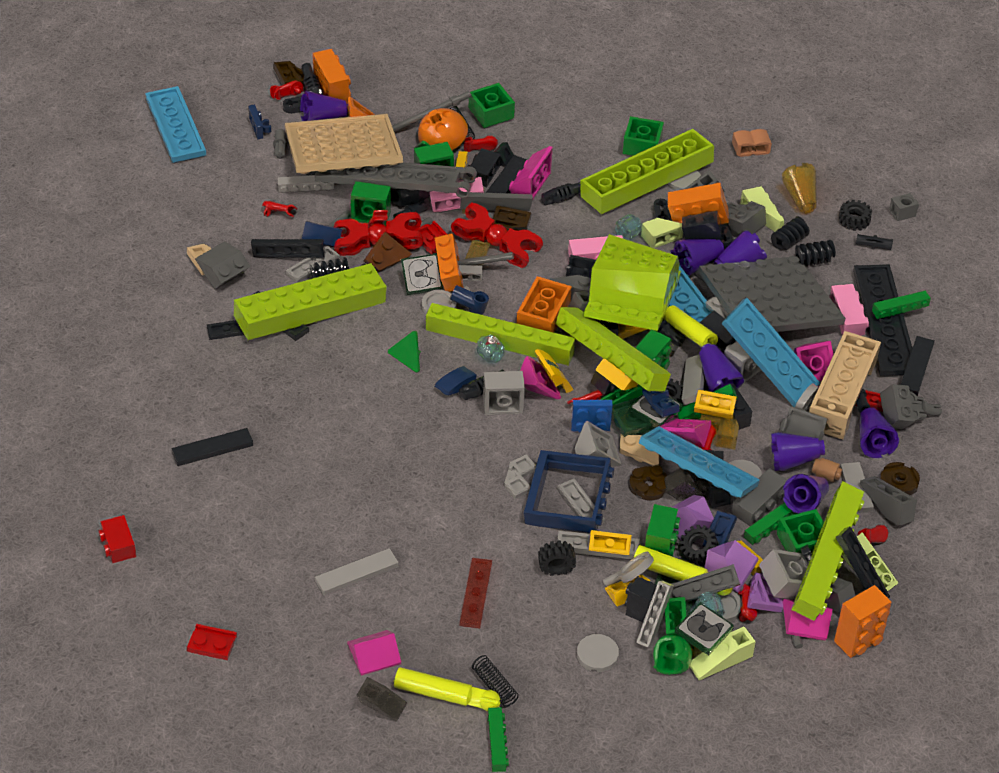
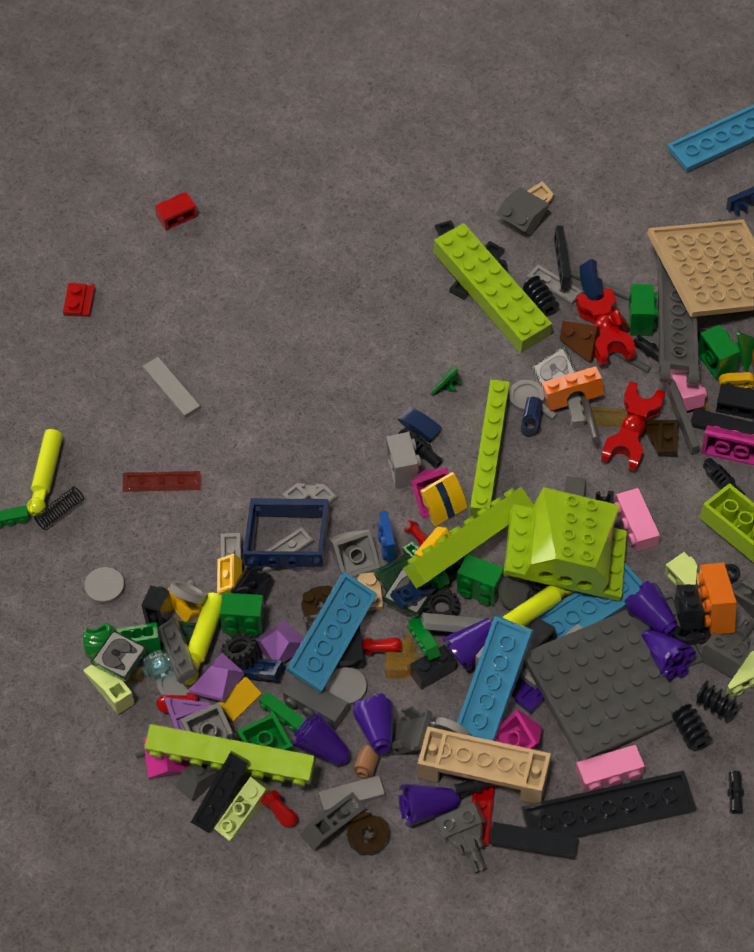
camera: 85 degrees right, 10 degrees up
black tile [172,428,253,466] -> none
red piece [262,201,298,218] -> none
dark pink slope [347,630,401,676] -> none
clear smoke slope [356,677,407,722] -> none
red plate [414,220,448,256] -> none
clear light blue head [476,335,504,363] -> none
orange brick [516,276,572,333] -> none
black tyre [538,540,576,576] -> none
clear light blue head [615,214,642,240] -> none
light grey piece [636,581,674,647] -> none
dark pink slope [660,419,711,448] -> none
yellow slope [694,390,736,419] -> none
orange brick [834,585,891,658] -> none
green piece [872,290,931,319] -> none
none -> black hinge [230,566,272,595]

